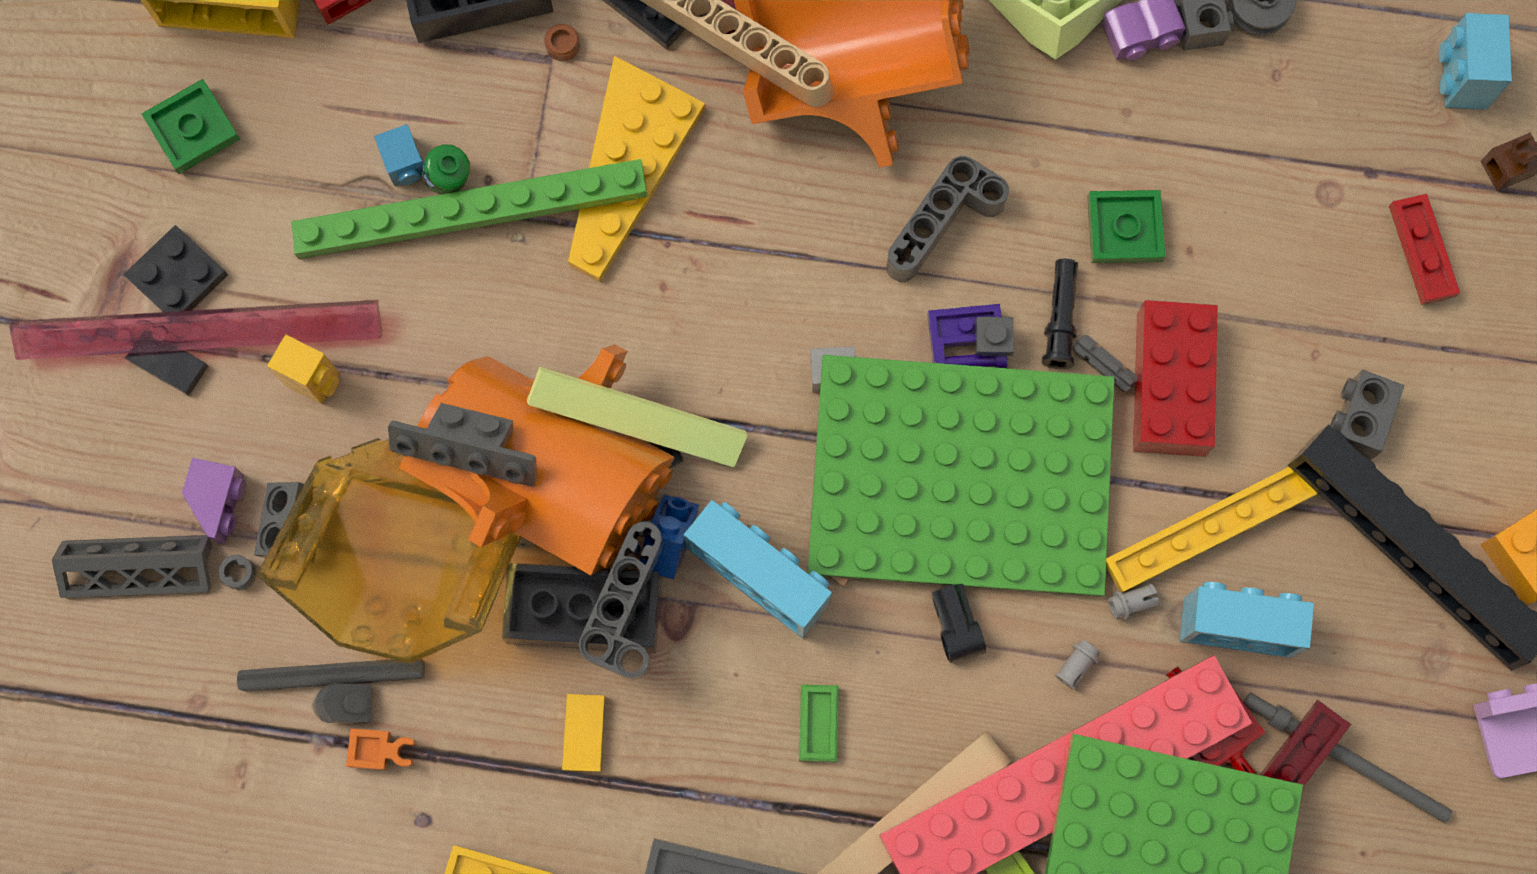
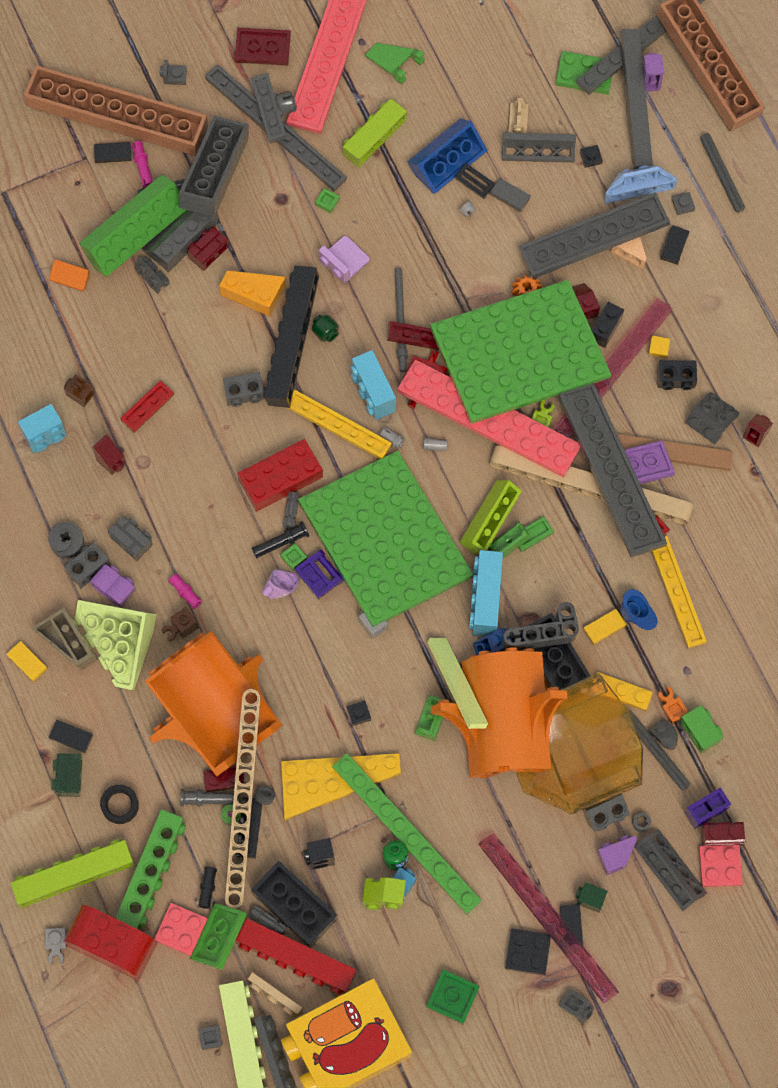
camera: 125 degrees left, 5 degrees down
yellow brick [267,334,340,404] -> none
dark grey bracket [388,403,537,487] -> none
dark orange tile [544,24,580,61] -> none
dark grey beam [886,156,1009,282] -> none
black piece [931,583,986,663] -> none
dark grey plate [975,317,1014,356] -> none
green plate [1087,190,1165,263] -> none
none -> dark red slope [92,434,126,475]
none -> dark grey brick [108,516,152,561]
none -> reddish brown brick [161,607,199,642]
none -> dark pink pin [168,574,202,609]
none -> dark grey tile [254,786,275,805]
none -> lavender hat [262,570,300,600]
none -> bright green tile [280,543,307,571]
none -> black brick [304,838,335,870]
none -> dark green head [312,315,339,342]
none -> black plate [346,700,371,726]
none -> lime brick [362,877,406,911]
none -> bright green hinge [415,695,444,741]
none -> lime brick [459,480,522,554]
none -> bright green hinge [489,522,531,559]
none -> dark grey bracket [559,989,594,1024]
none -> dark green brick [575,882,608,913]
none -> yellow plate [591,672,653,712]
none -> blue piece [620,589,658,630]
none -> bright green brick [679,705,723,754]
none -> dark purple brick [684,787,731,829]
none -> coral plate [699,845,743,887]
none -> dark red brick [701,822,745,846]

